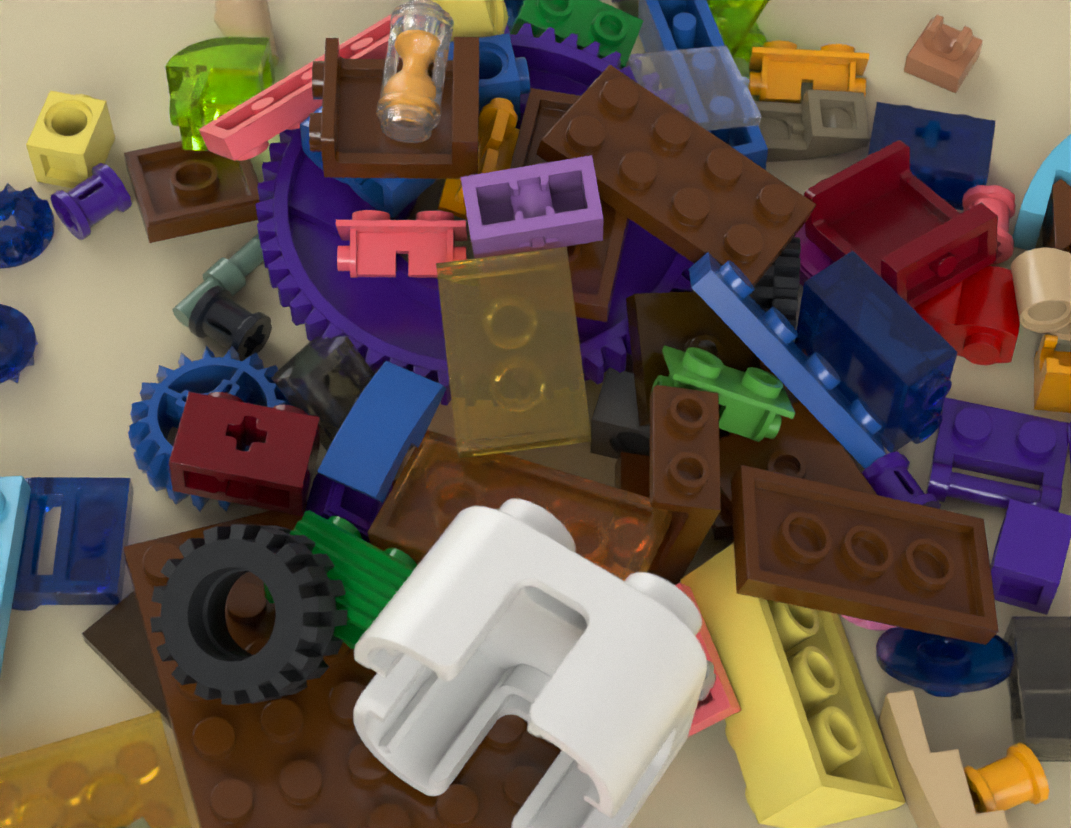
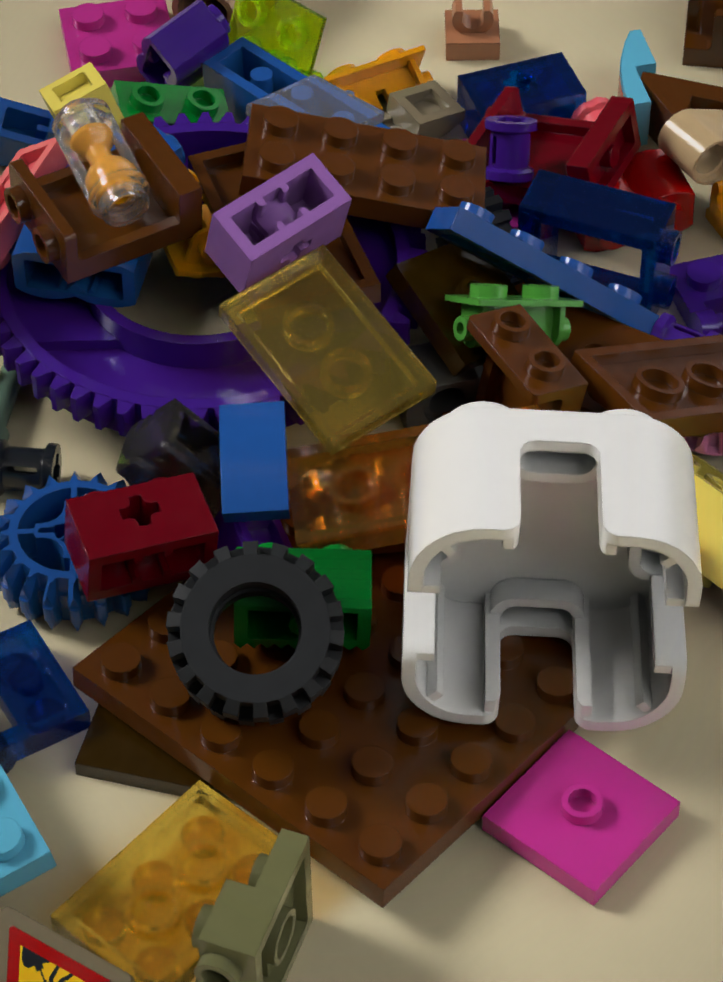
camera: 30 degrees left, 10 degrees down
coral hinge [336,210,468,278] -> none
none -> dark purple bush [485,115,538,183]

